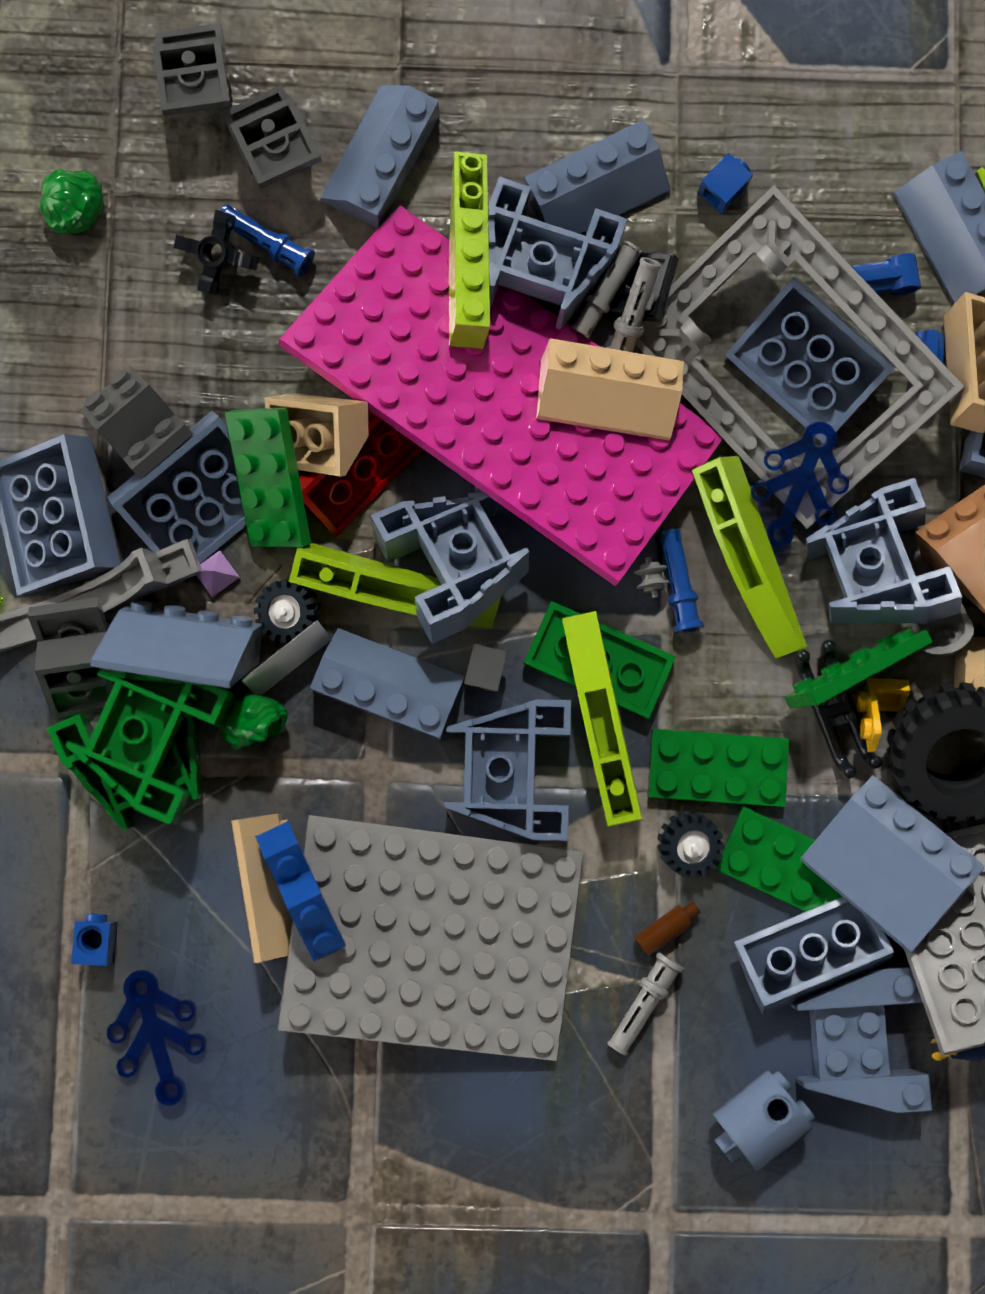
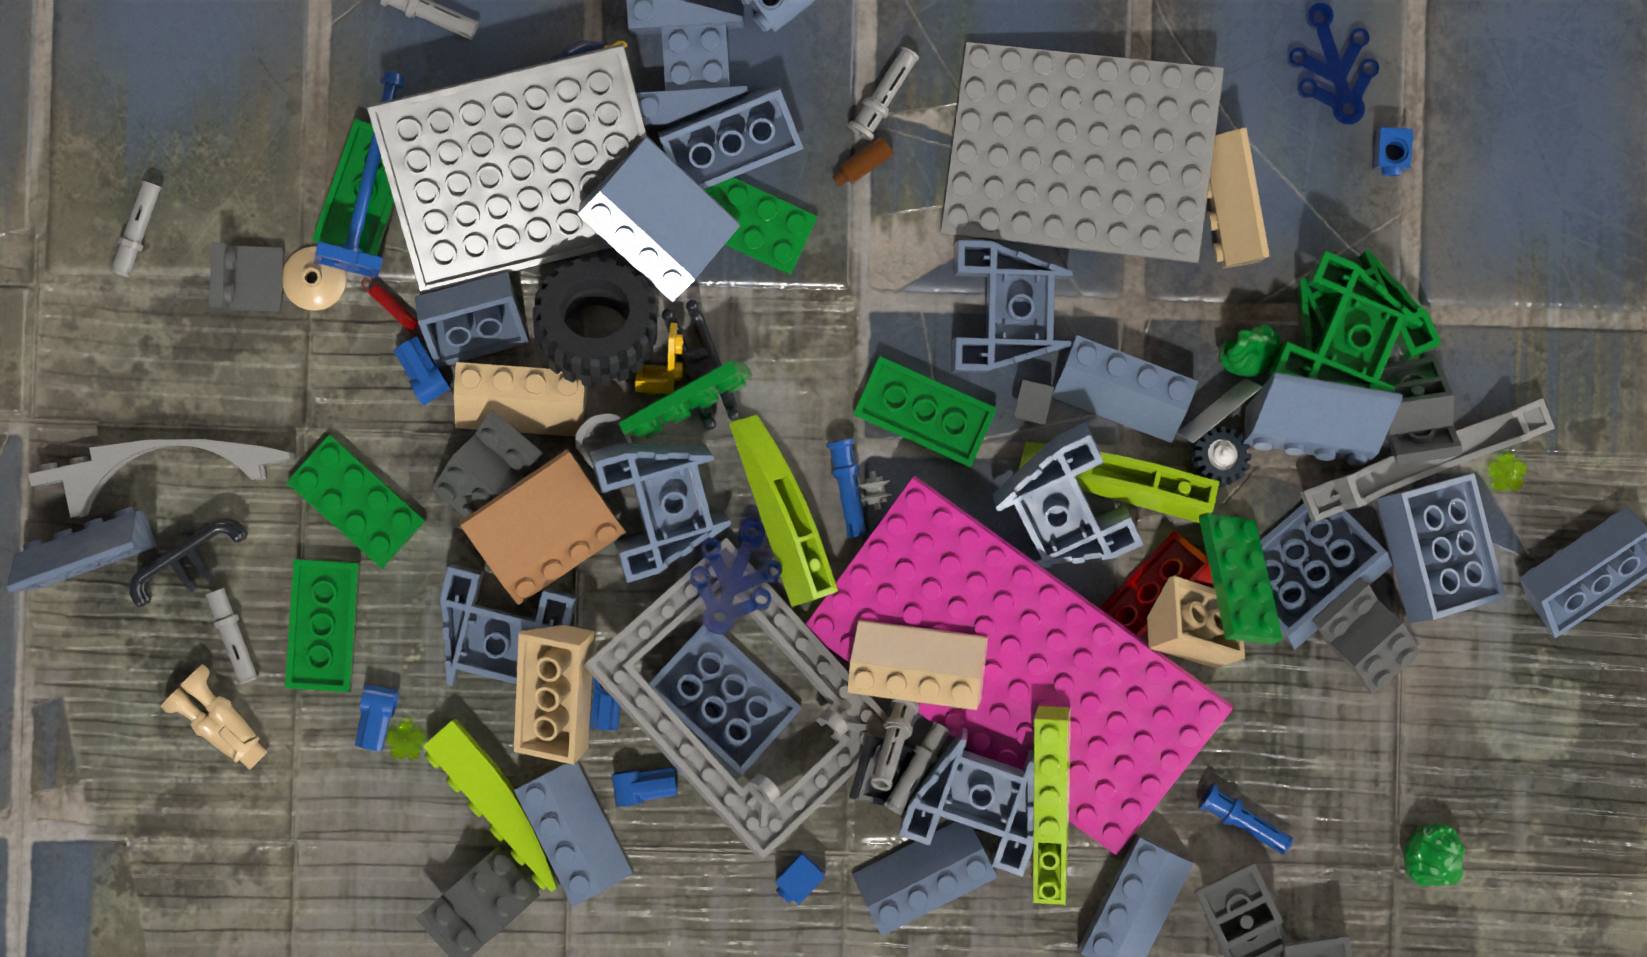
camera: 170 degrees left, 5 degrees up
black pin [173,210,259,295] -> none
lavender slope [196,550,240,598] -> none
blue arch [256,821,346,962] -> none
lime slope [562,611,642,826] -> none
green plate [647,729,789,807] -> none
black wheel [657,811,725,878] -> none

